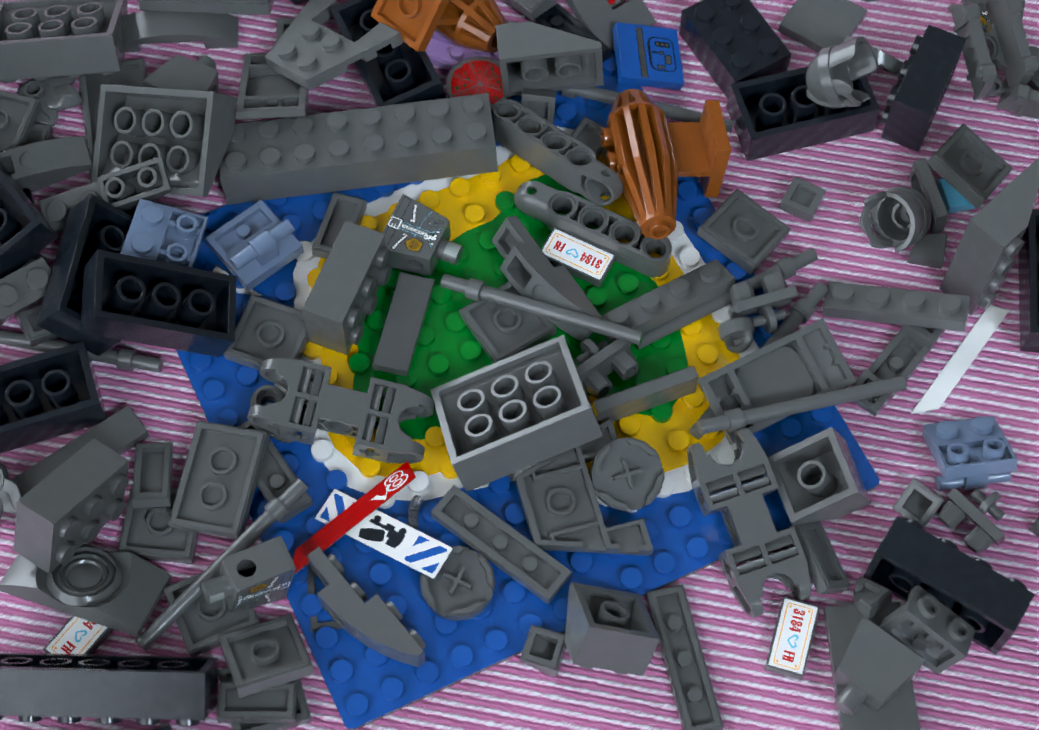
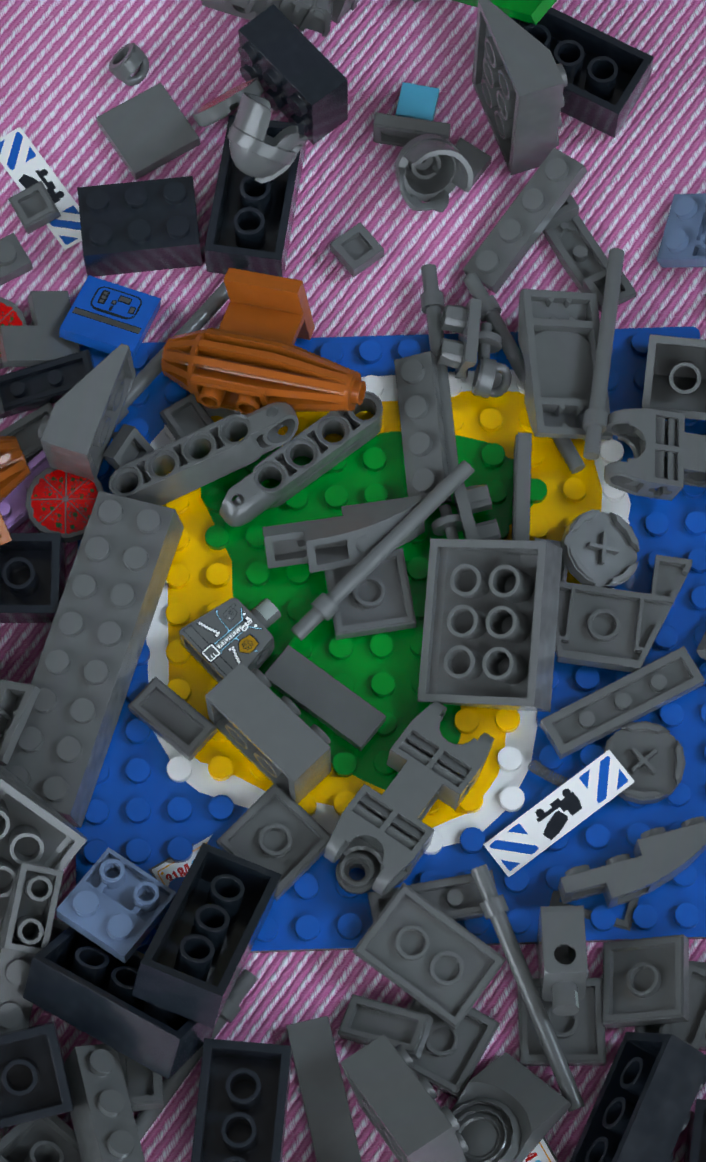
camera: 65 degrees left, 5 degrees up
sand blue plate [205,200,304,292] -> none
red sticker [293,461,416,574] -> none
tile [541,227,616,288] -> none
dark grey tile [696,189,791,275] -> none
white sticker [911,305,1009,414] -> none
dark grey tile [927,123,1013,209] -> none

